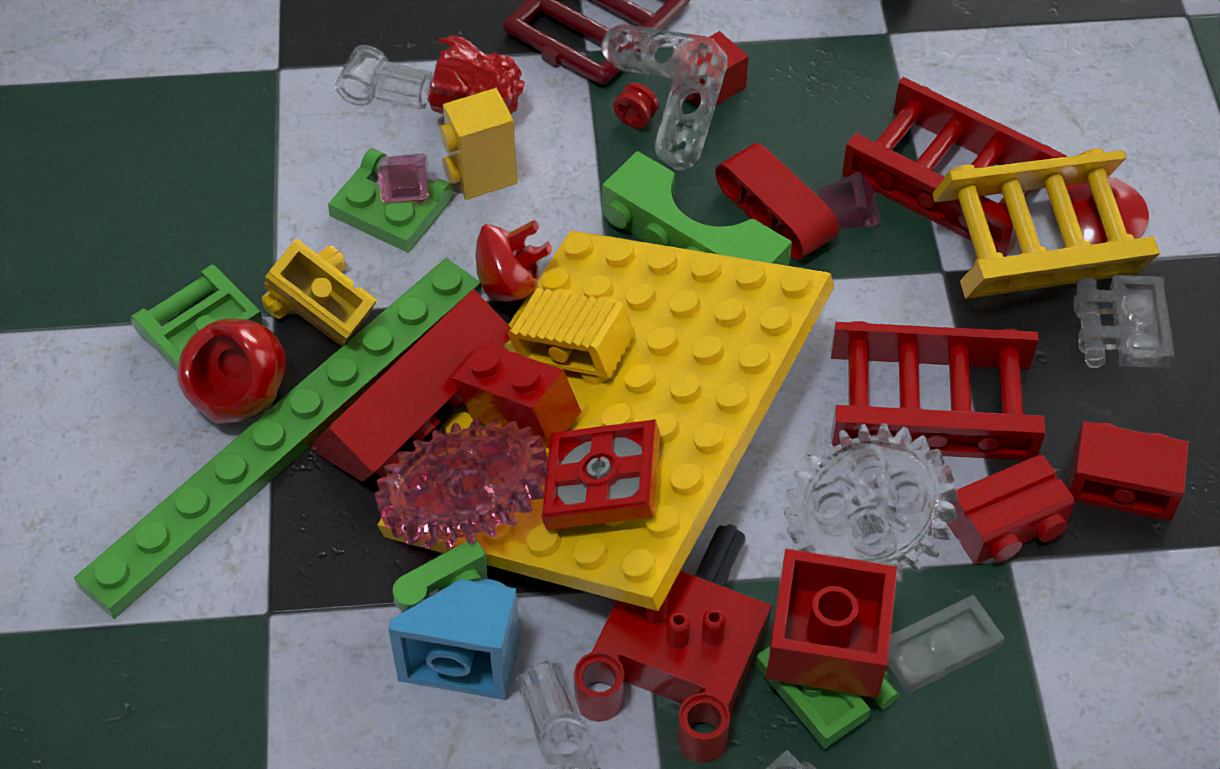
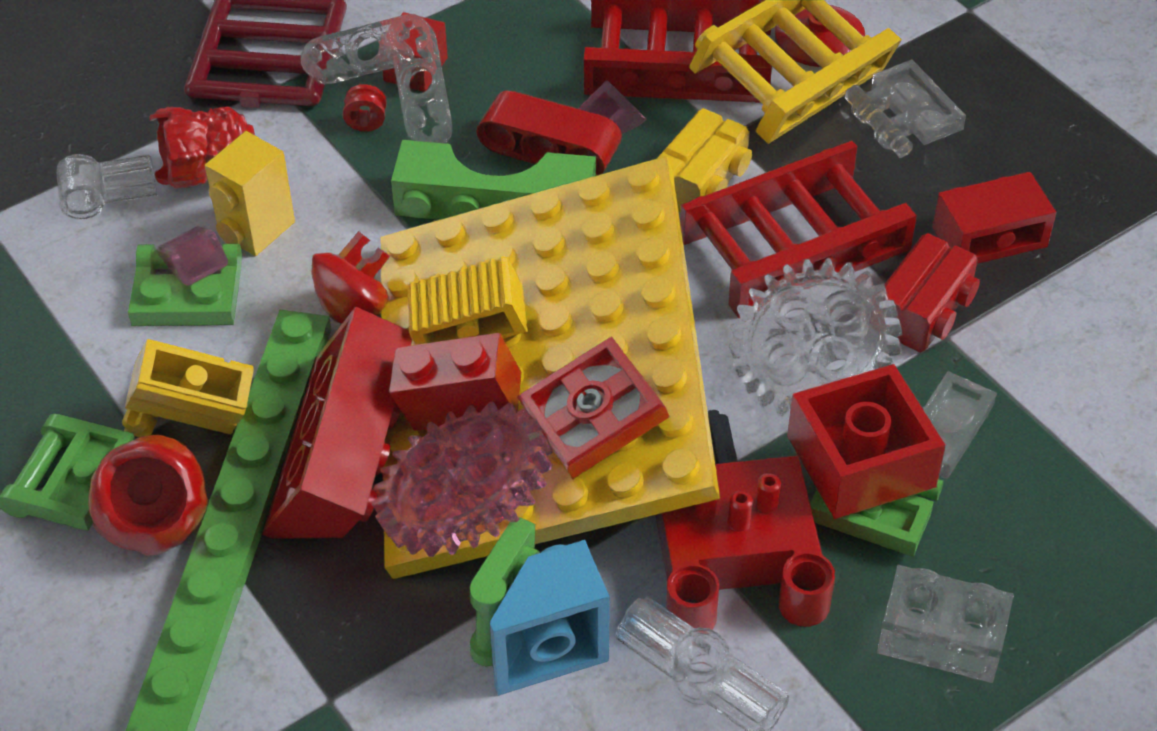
camera: 30 degrees left, 5 degrees down
none -> yellow brick [657,108,752,212]

